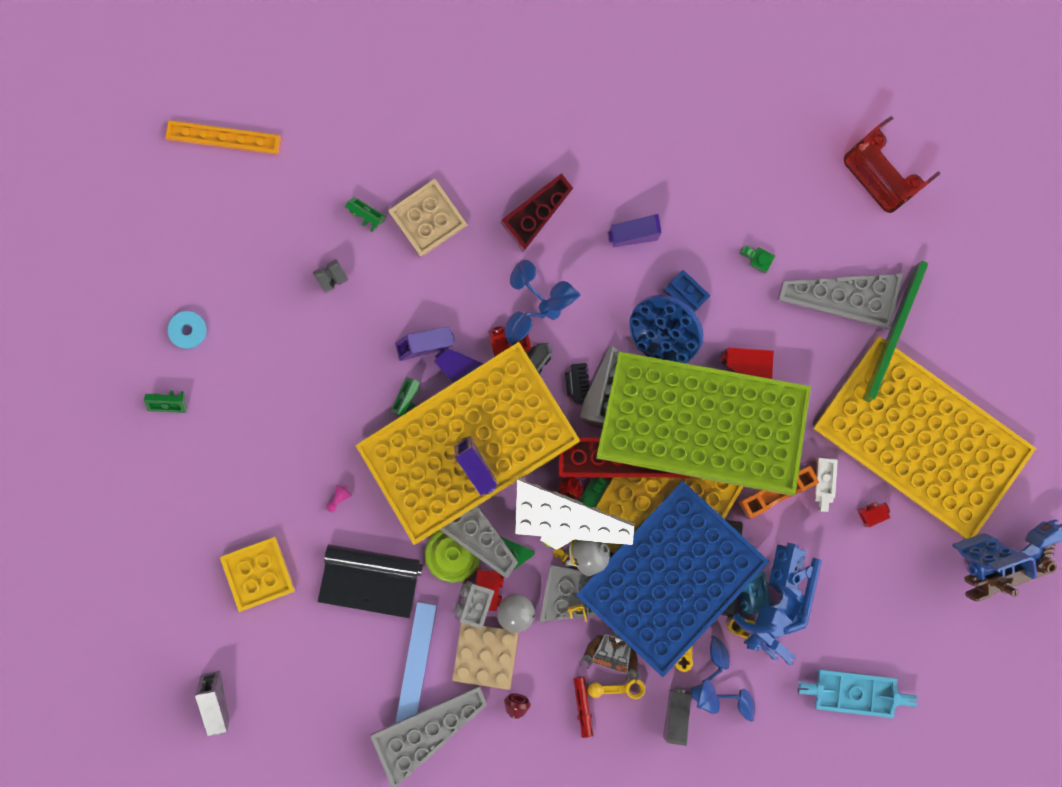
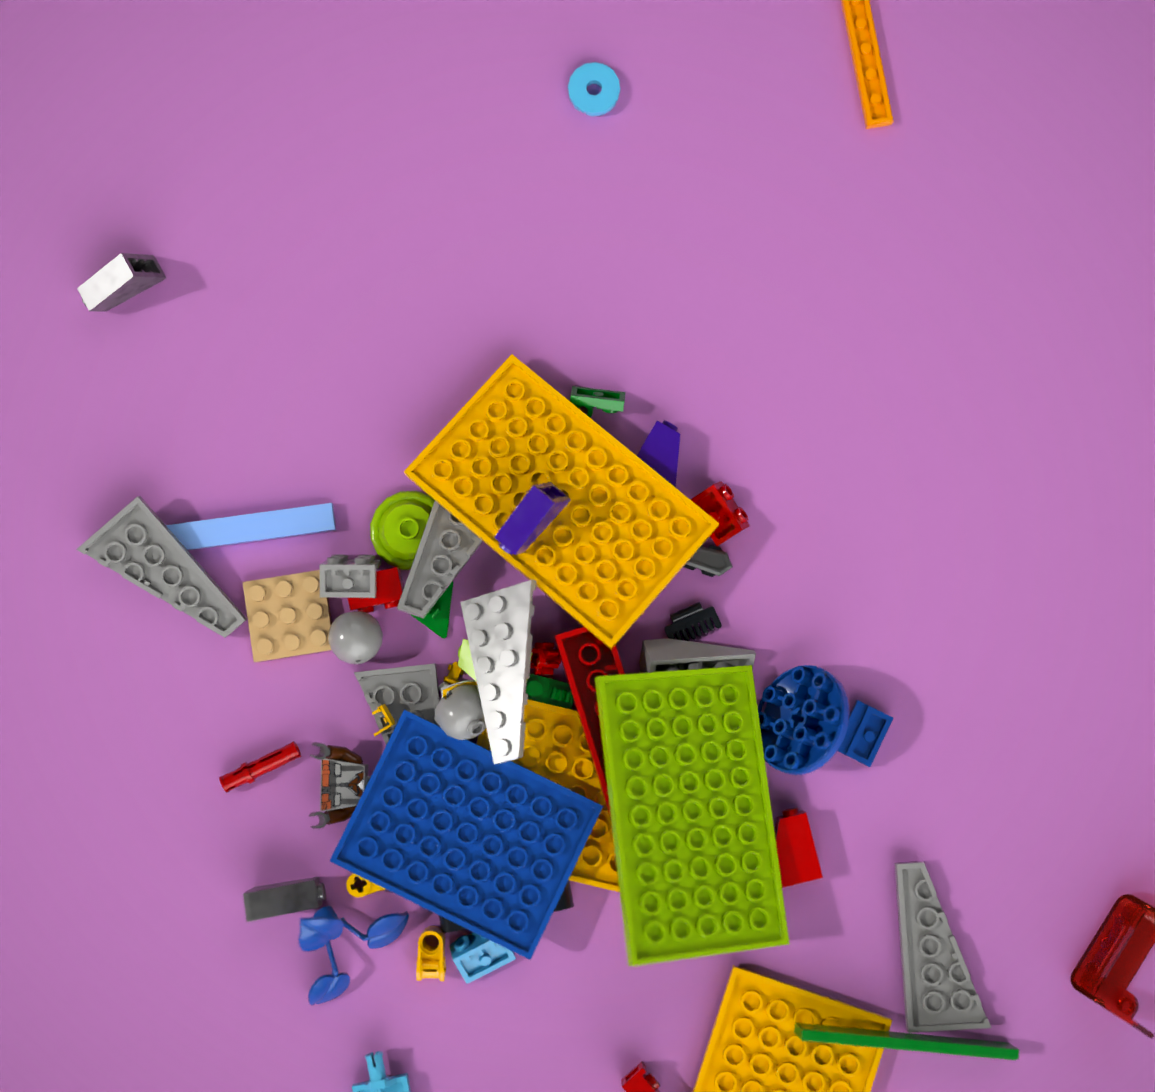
camera: 80 degrees right, 0 degrees up
green plate [144,390,187,413] -> none
yellow plate [220,537,295,612] -> none
dark grey wheel [313,259,348,293] -> none
black door [318,544,423,619] -> none
dark pink piece [326,485,352,512] -> none
green plate [345,197,387,232] -> none
tan plate [388,179,468,258] -> none
slope [395,327,455,361] -> none
dark red wedge [500,173,573,252] -> none
dark red cone [504,693,531,719] -> none
blue plant [505,260,581,346] -> none
yellow piece [588,679,645,699] -> none
dark purple slope [608,214,662,247] -> none
blue piece [733,542,822,665] -> none
orange arch [738,466,819,519] -> none
green plate [740,245,775,273] -> none
white hinge [814,458,838,512] -> none

